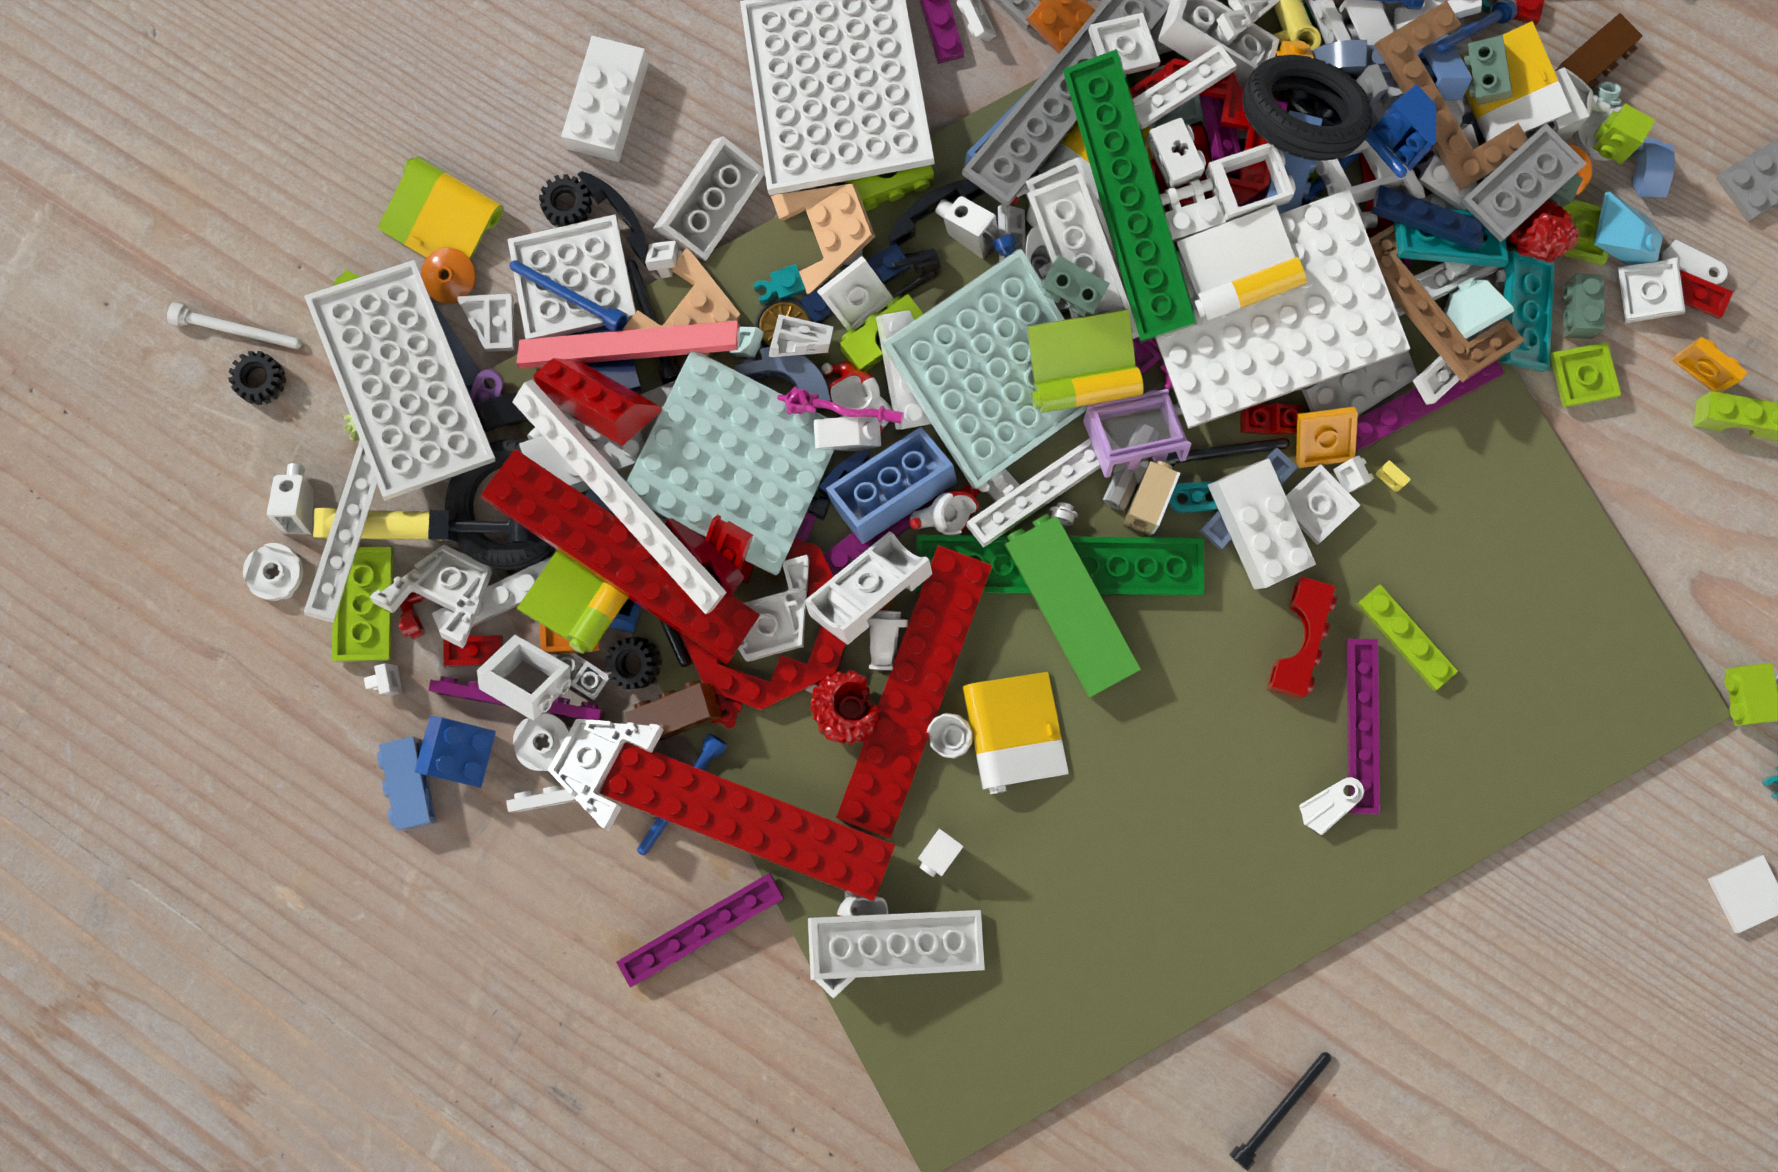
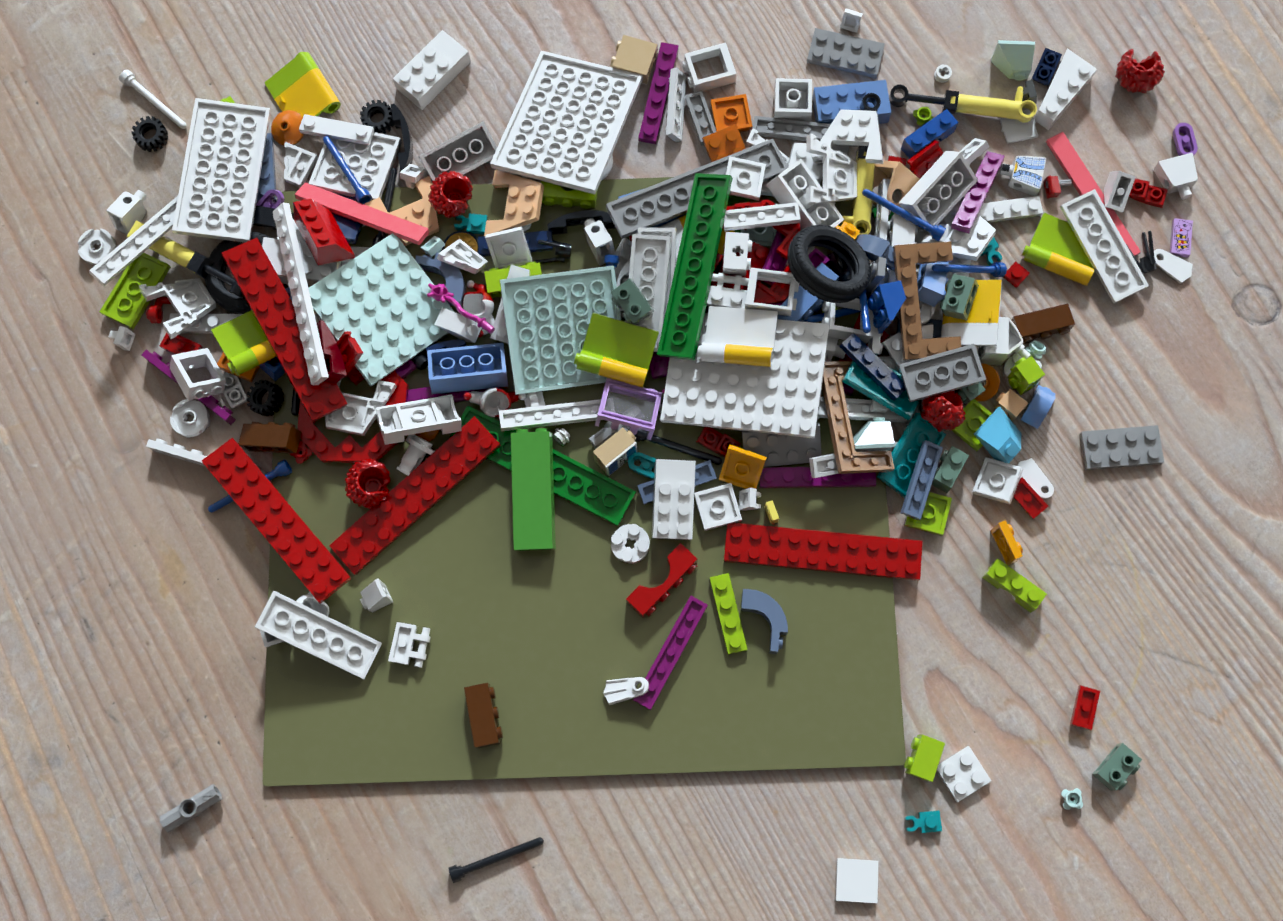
camera: 30 degrees right, 5 degrees down
medium blue brick [377,736,437,831] -> none
blue brick [415,716,496,788] -> none
white wing [548,719,664,831] -> none
magenta plate [616,873,785,988] -> none
white hair [927,713,973,758] -> none
yellow door [963,672,1069,794] -> none
none -> white plate [299,114,374,145]
none -> white plate [388,622,431,668]
none -> red hair [428,171,473,218]
none -> reddish brown brick [464,683,503,749]
none -> white plate [611,524,650,564]
none -> red plate [724,523,923,581]
none -> sand blue arch [741,589,788,654]
none -> sand blue plate [900,440,943,520]
none -> light nougat brick [995,389,1028,422]

